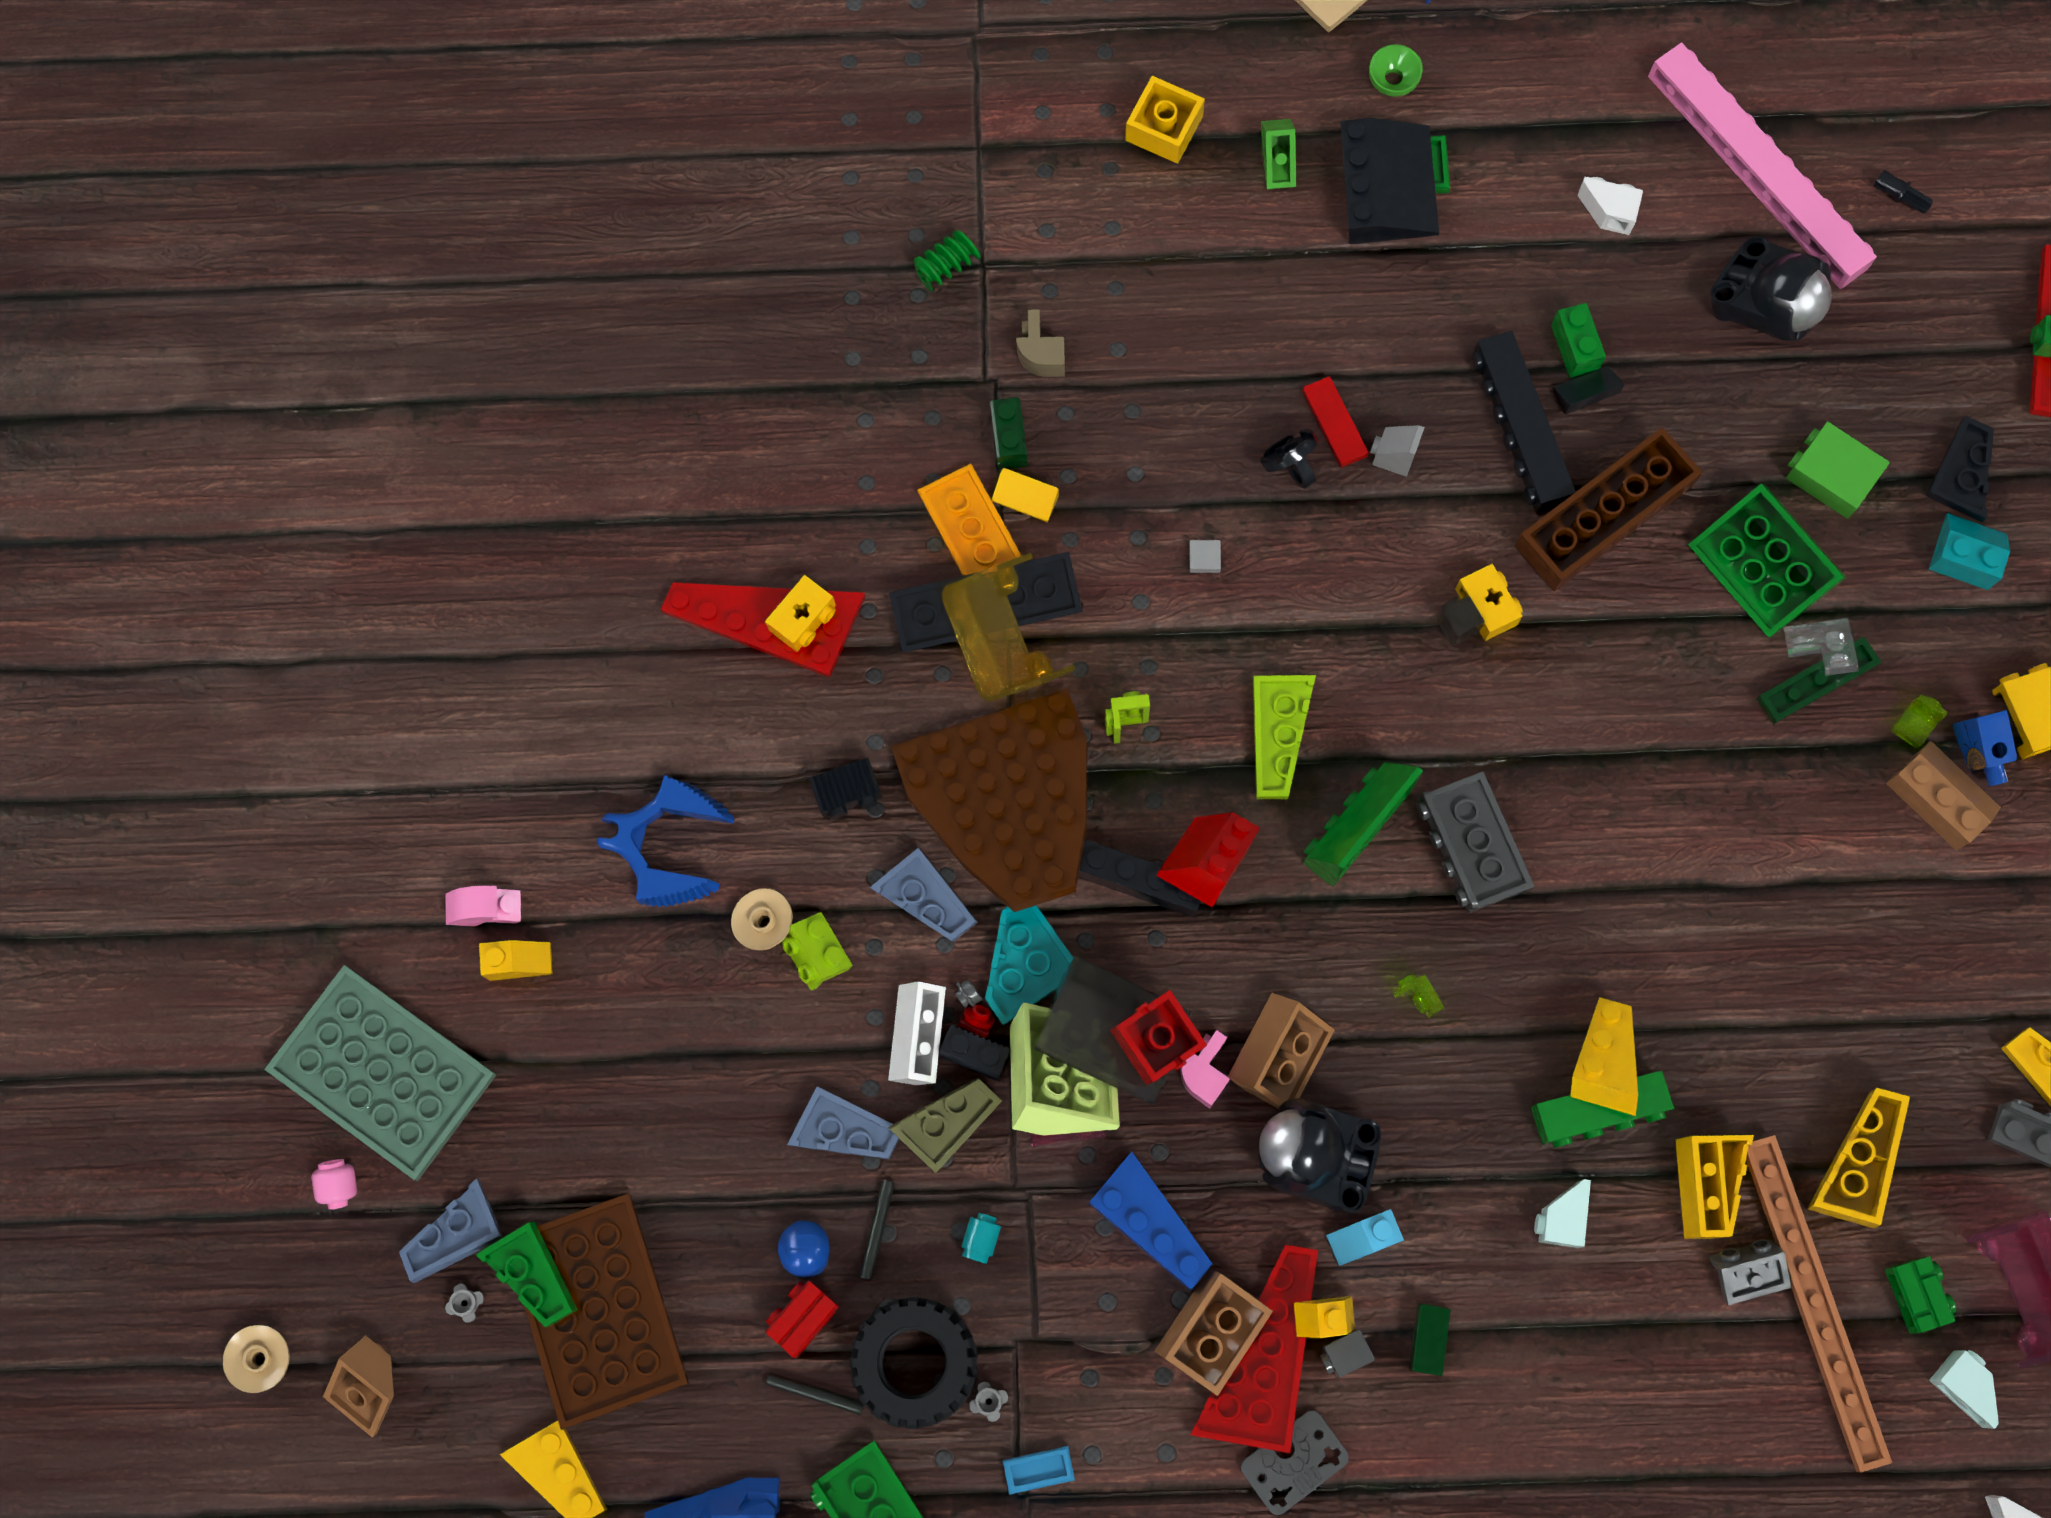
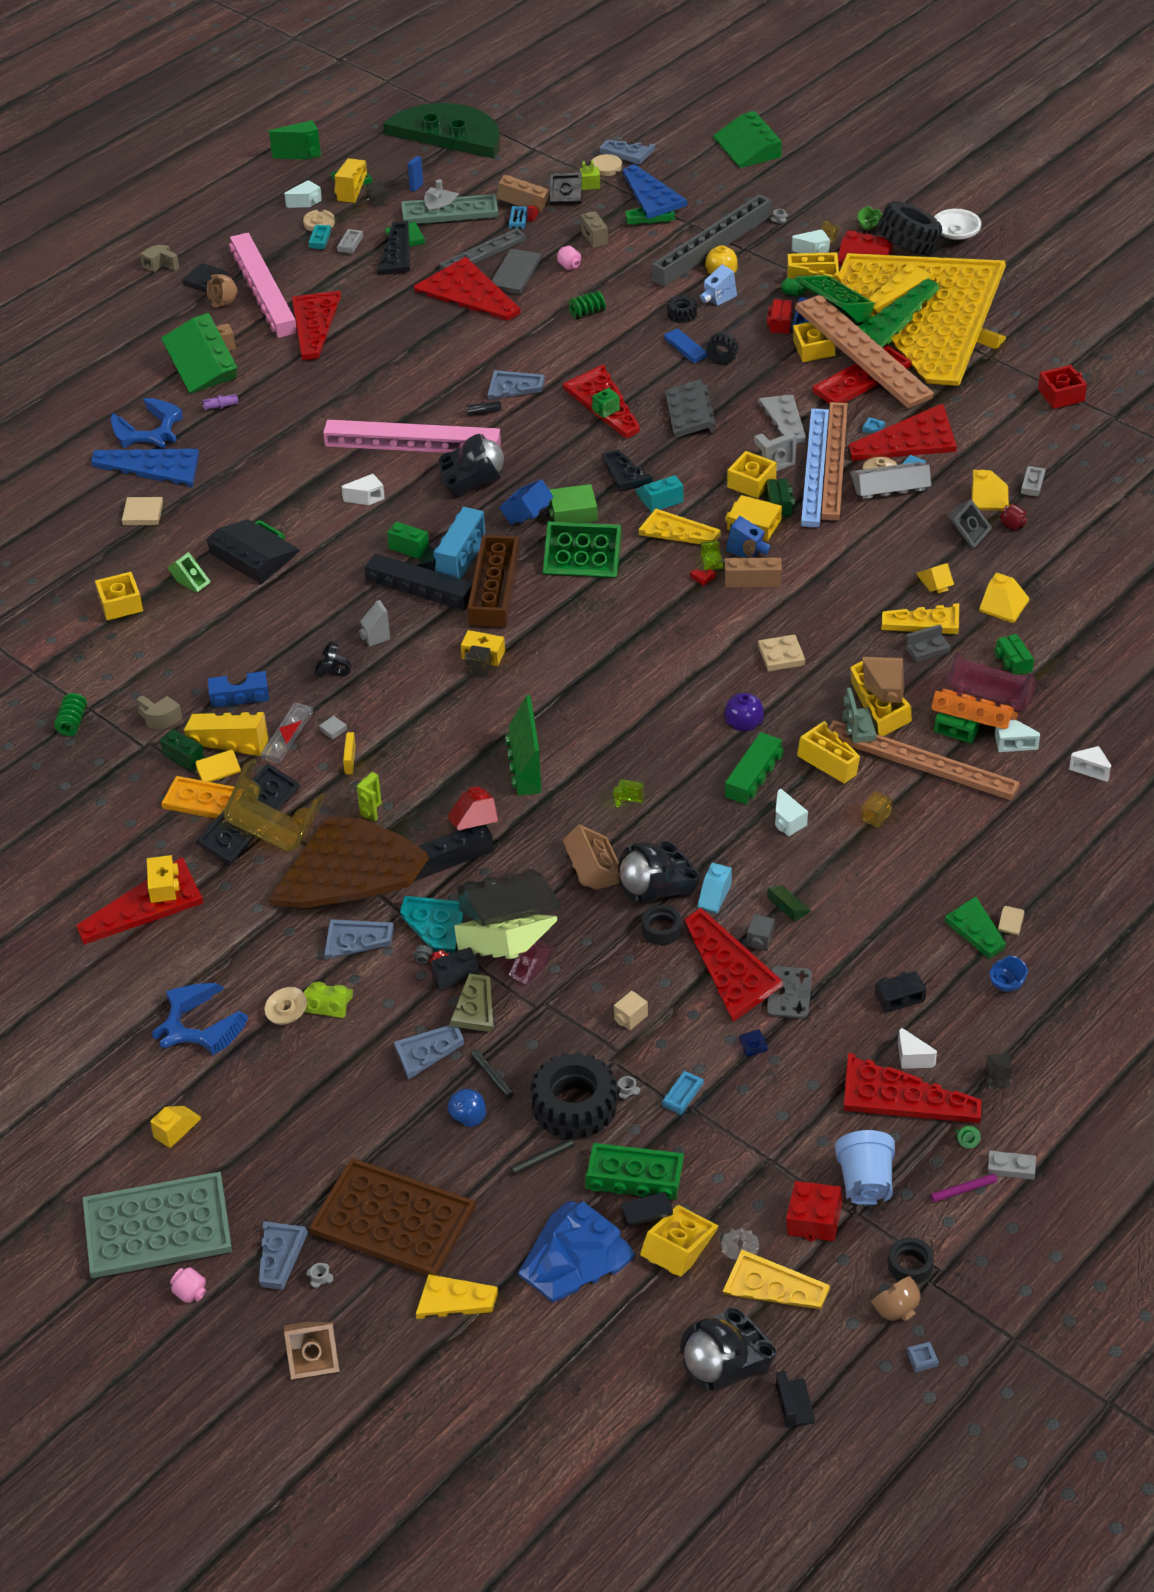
camera: 50 degrees left, 30 degrees down
tan dish [223,1325,290,1393] -> none
bright pink brick [446,886,521,926] -> none
green wing [475,1221,577,1327] -> none
red brick [765,1280,840,1358] -> none
black brick [809,757,883,820] -> none
white brick [888,982,946,1085] -> none
teal brick [961,1212,1001,1264] -> none
blue wedge [1089,1151,1212,1291] -> none
red brick [1110,990,1207,1085] -> none
medium nougat slope [1154,1268,1273,1396] -> none
bright pink brick [1180,1030,1230,1109] -> none
lime wing [1253,675,1316,799] -> none
yellow slope [1294,1296,1355,1338] -> none
red tile [1302,376,1369,468] -> none
bright green piece [1369,44,1423,97] -> none
dark grey bracket [1416,771,1535,914] -> none
yellow wedge [1570,997,1638,1116] -> none
dark grey bracket [1710,1239,1791,1305] -> none
dark green plate [1756,637,1882,725] -> none
clear plate [1783,618,1858,676] -> none
none -> yellow wedge [184,712,268,756]
none -> blue arch [208,671,269,708]
none -> clear tile [261,702,313,763]
none -> yellow tile [343,732,356,775]
none -> dark azure brick [434,507,485,579]
none -> sand blue wing [488,370,545,400]
none -> blue brick [499,479,554,525]
none -> tan brick [614,991,648,1030]
none -> yellow wing [639,509,721,546]
none -> black tyre [642,905,682,945]
none -> red tile [690,569,716,586]
none -> dark purple cylinder [724,693,764,731]
none -> clear blue plate [739,1029,768,1057]
none -> tan plate [758,635,805,671]
none -> sand green bracket [842,688,876,743]
none -> clear yellow brick [861,791,893,828]
none -> medium nougat slope [863,657,904,703]
none -> orange bracket [931,689,1018,729]

